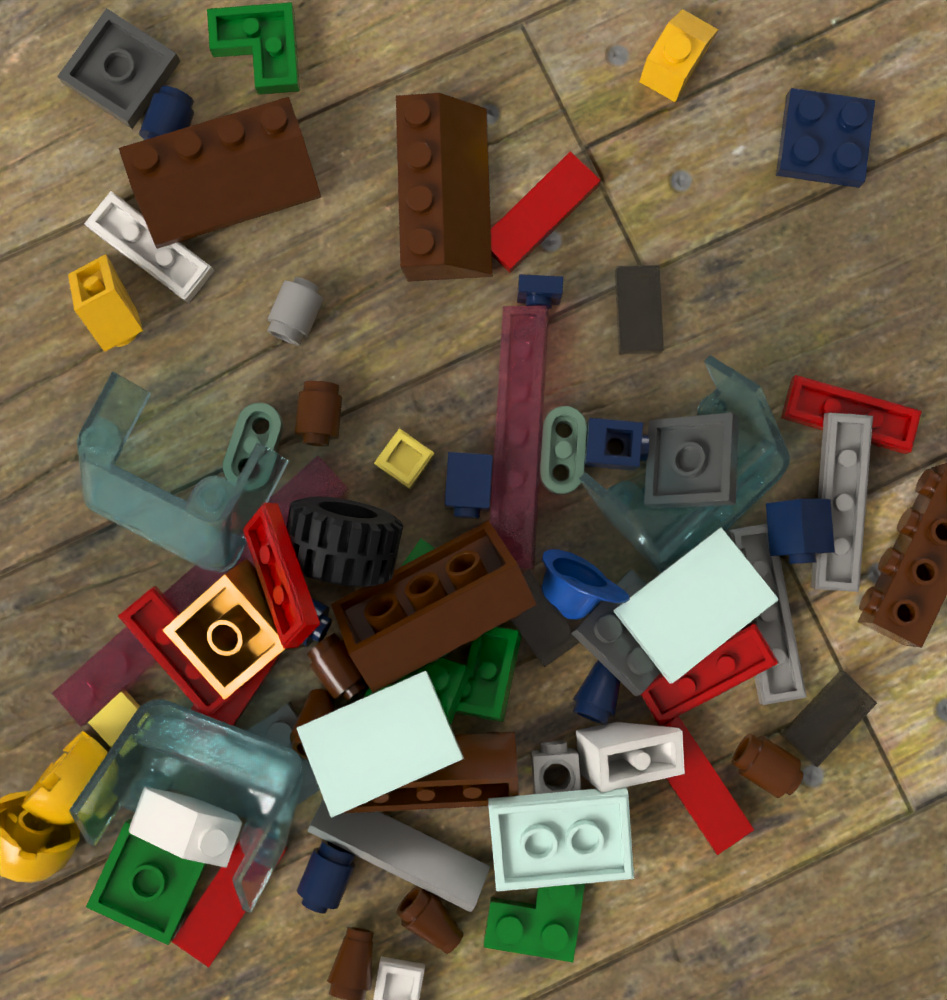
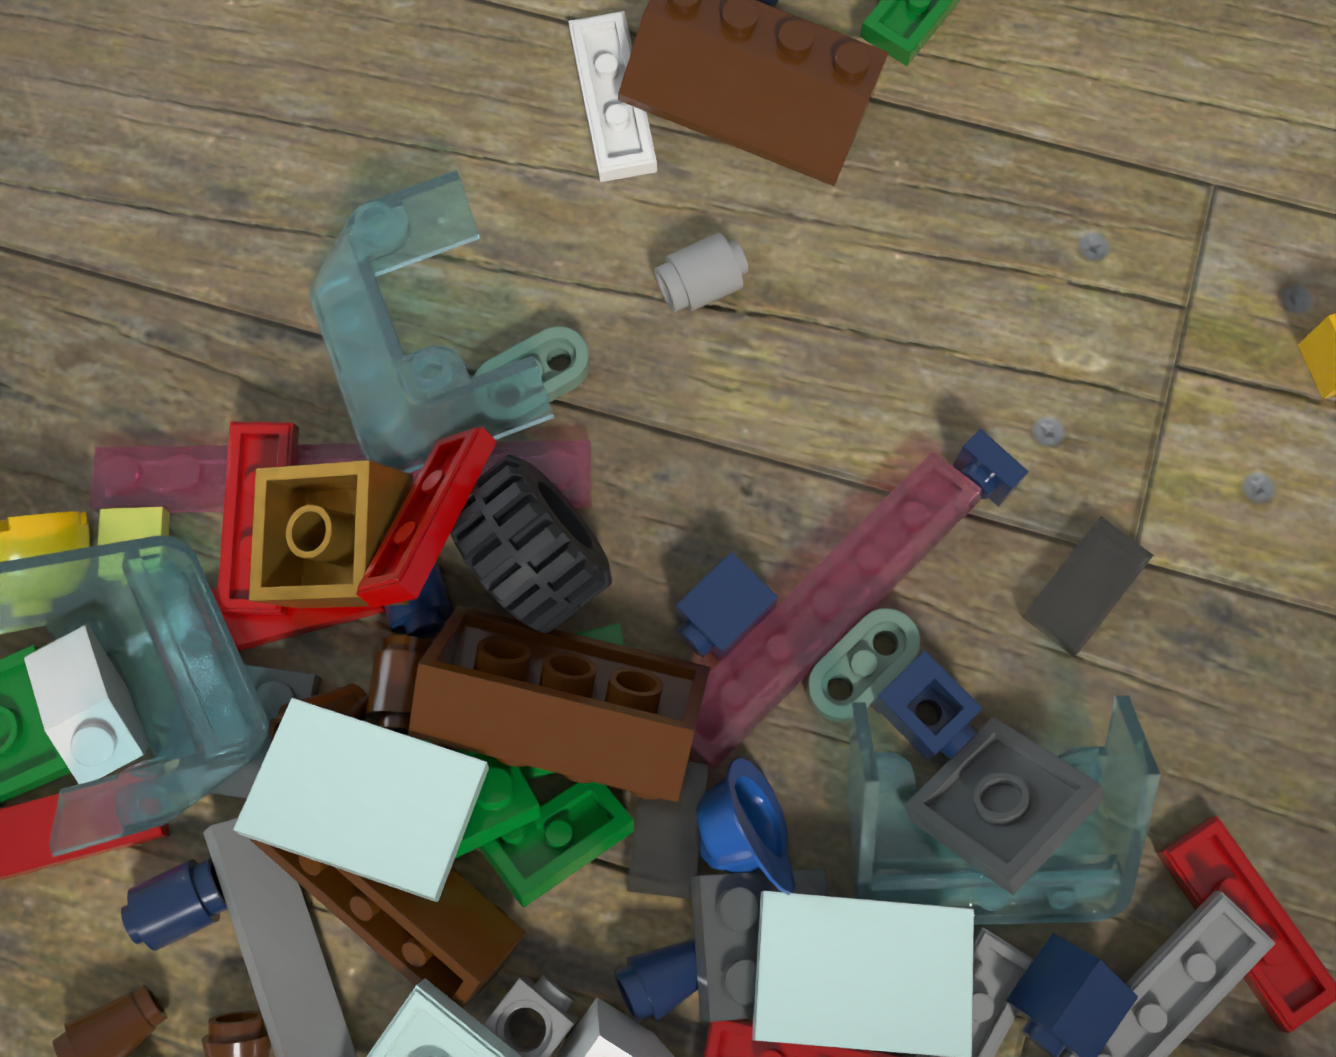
camera: 45 degrees right, 10 degrees down
yellow slope [68,254,143,352] -> none
reddish brown brick [295,381,342,447] -> none
light yellow tile [374,428,435,489] -> none
reddish brown slope [396,93,493,282] -> none
red tile [491,151,601,273] -> none

